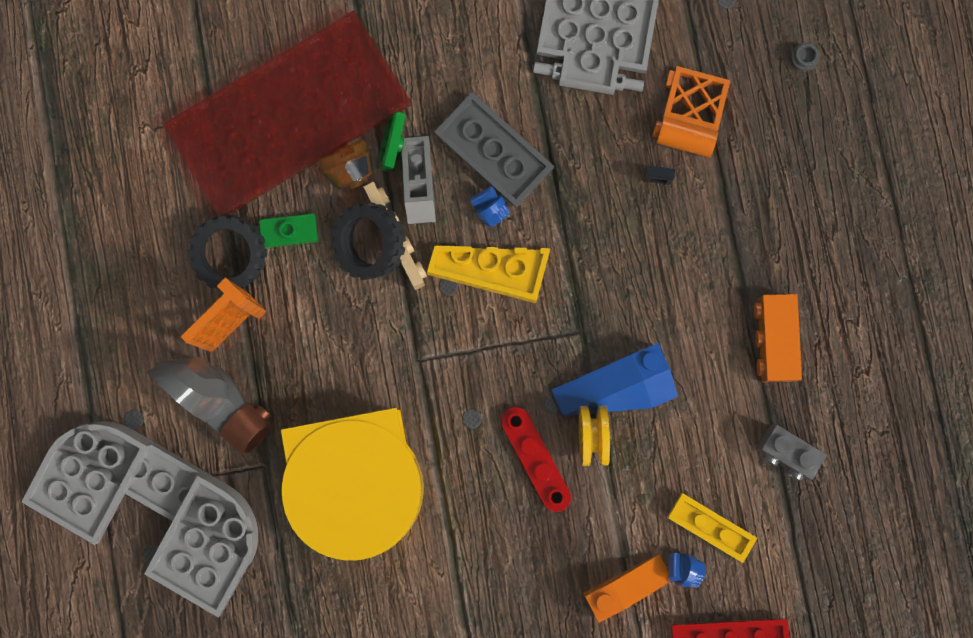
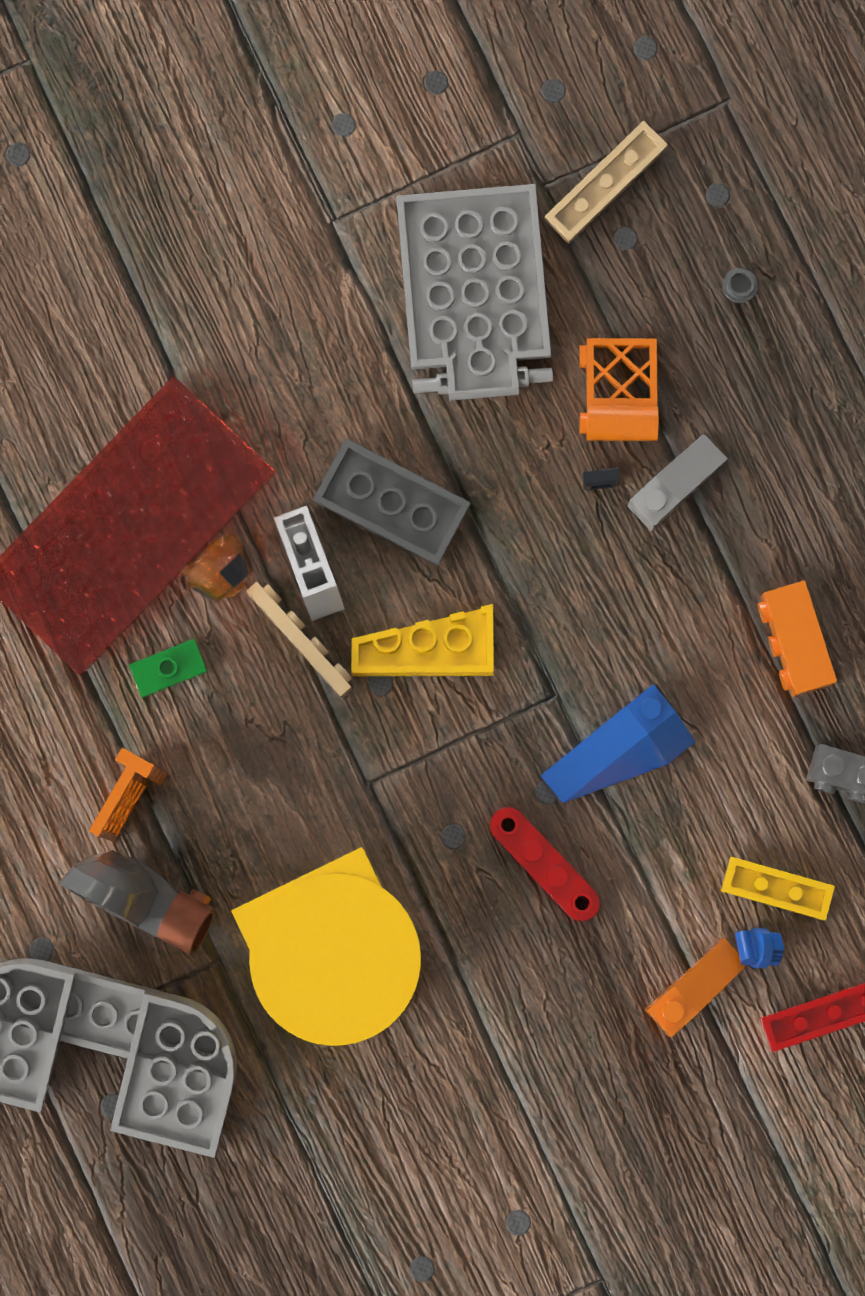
camera: 15 degrees left, 0 degrees up
black tyre [188,215,267,291] -> none
black tyre [331,203,406,280] -> none
green plate [376,112,406,171] -> none
blue piece [470,186,510,227] -> none
yellow wheel [578,405,610,466] -> none
none -> light grey slope [627,434,728,532]

